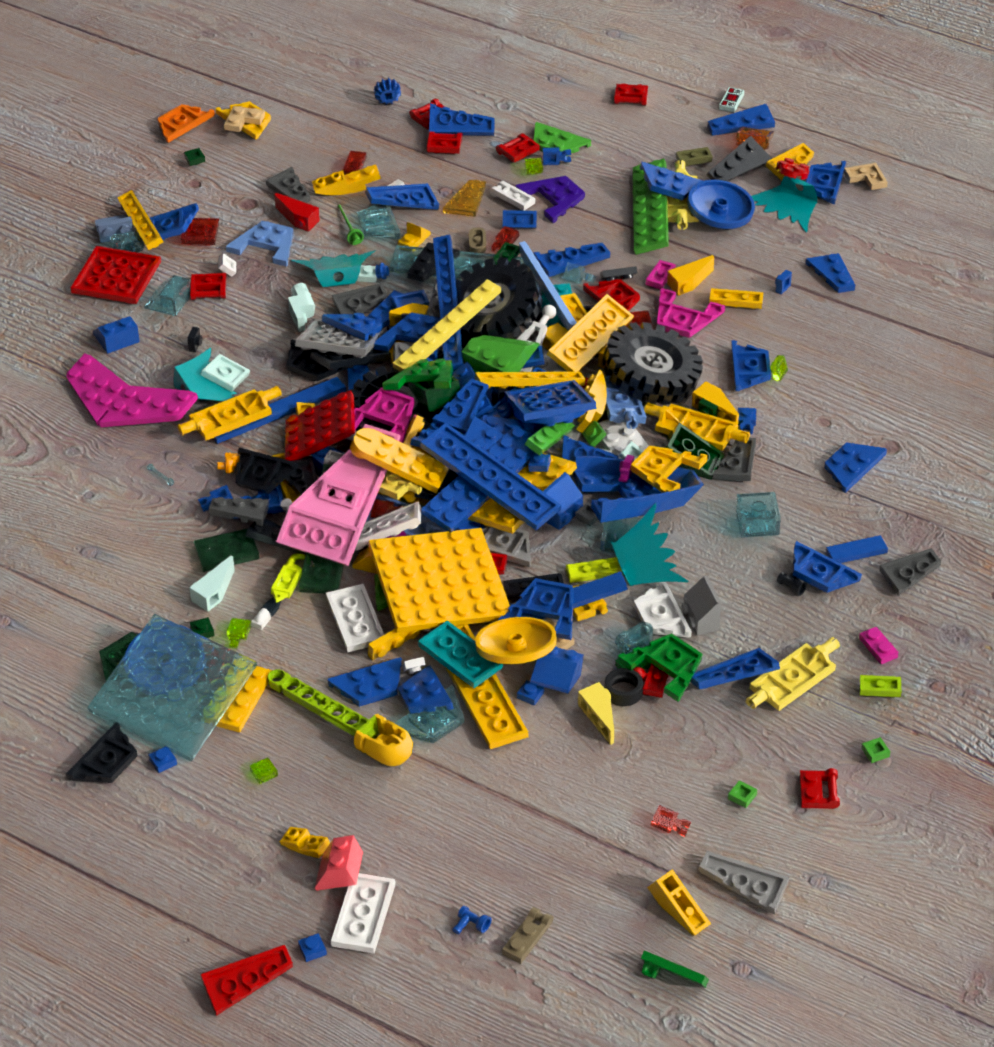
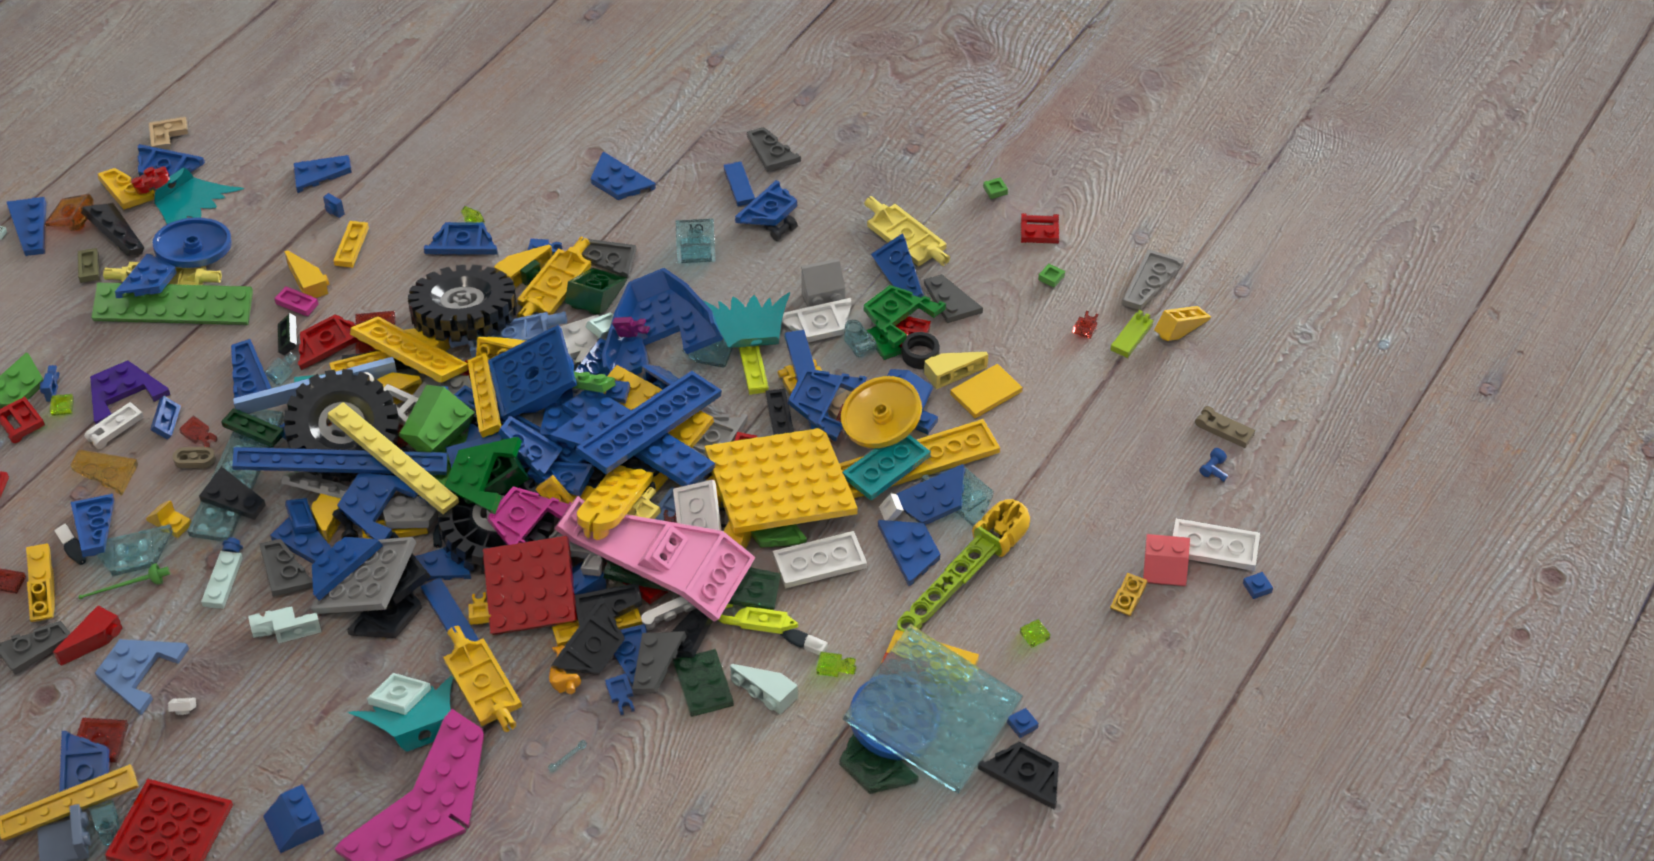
camera: 90 degrees left, 5 degrees up
clear light blue slope [144,275,191,316] -> none
black plate [187,327,203,353] -> none
dark green plate [189,617,215,640] -> none
red plate [190,273,227,300] -> none
red wing [201,945,293,1016] -> none
teal piece [291,250,376,287] -> none
yellow plate [368,628,421,661] -> none
dark grey plate [575,502,598,526] -> none
yellow wing [630,445,708,493] -> none
green hinge [641,950,709,988] -> none
dark pink wing [657,288,725,338] -> none
dark pink plate [859,626,899,664] -> none
lime plate [859,675,902,697] -> none
none -> dark grey wing [924,274,983,323]
none -> yellow tile [950,363,1023,419]
none -> lime hinge [1110,310,1153,358]

